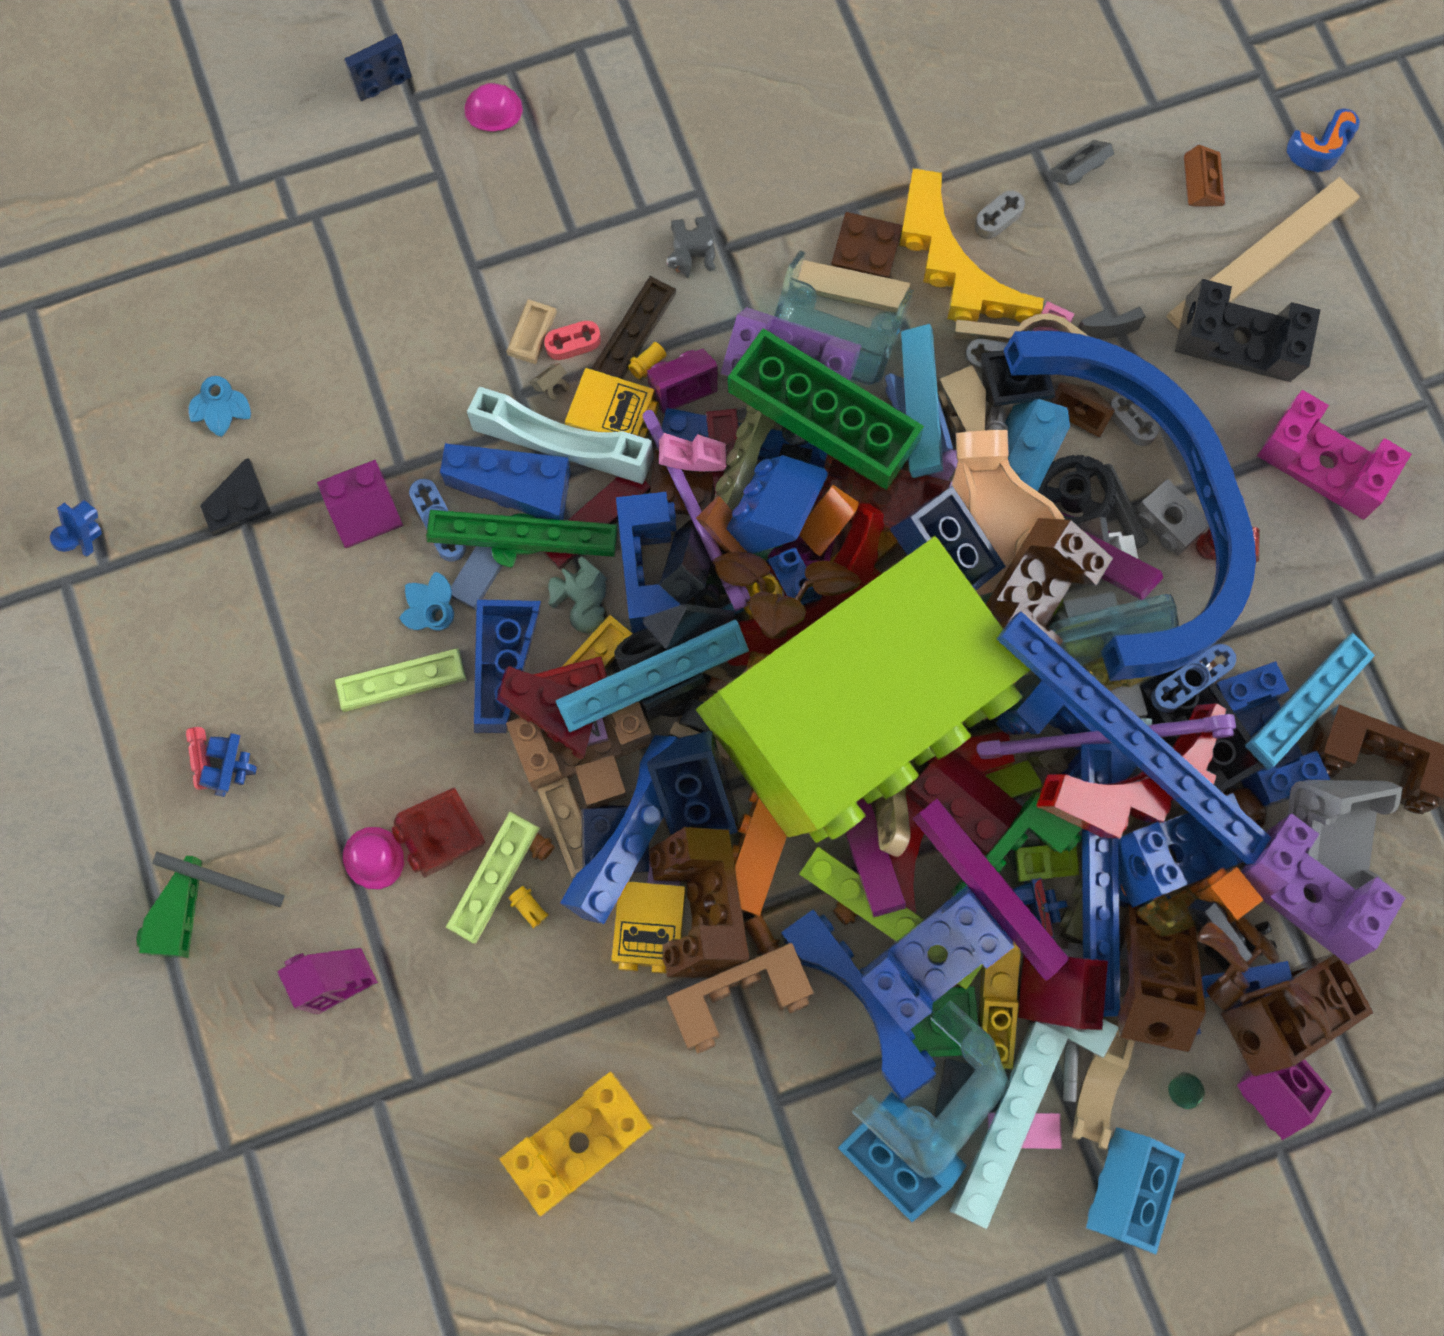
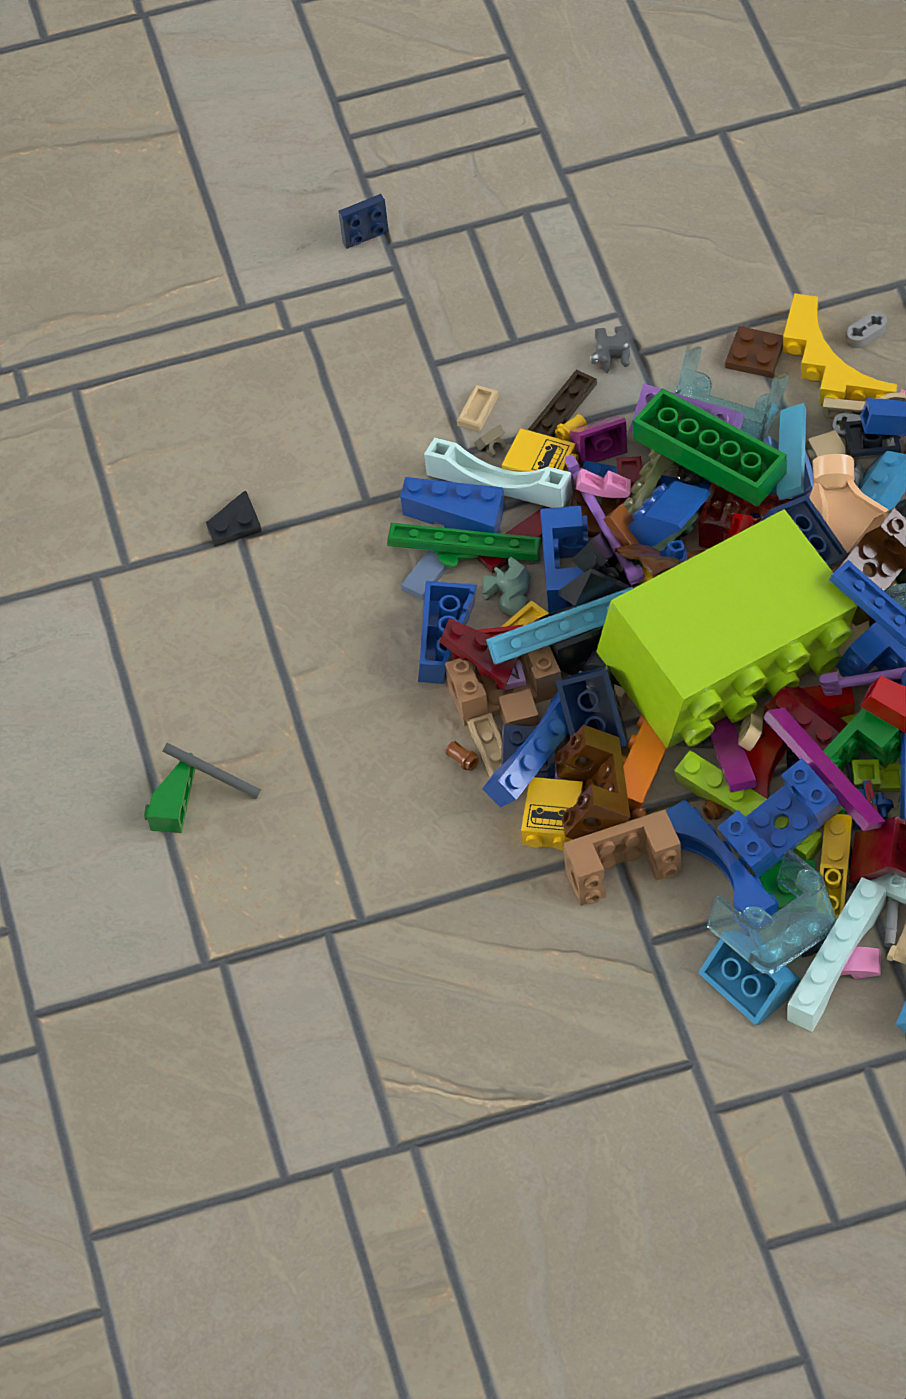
camera: 10 degrees right, 20 degrees down
blue hips [50,500,102,557] -> none
coral axle [186,727,211,790] -> none
dark azure plate [188,376,251,437] -> none
blue hips [199,733,257,797] -> none
magenta wedge [277,948,378,1015] -> none
magenta slope [317,459,403,549] -> none
yellowish green tile [335,648,467,712] -> none
dark pink hat [343,827,404,890] -> none
clear red plate [392,787,486,878] -> none
dark azure plate [399,572,454,631] -> none
medium blue beam [409,479,466,562] -> none
yellowish green tile [446,812,540,944] -> none
dark pink hat [464,83,523,132] -> none
yellow plate [499,1071,654,1217] -> none
yellow pin [508,886,549,929] -> none
coral beam [544,320,601,360] -> none
tan tile [787,258,911,314] -> none
orange slope [799,485,859,556] -> none

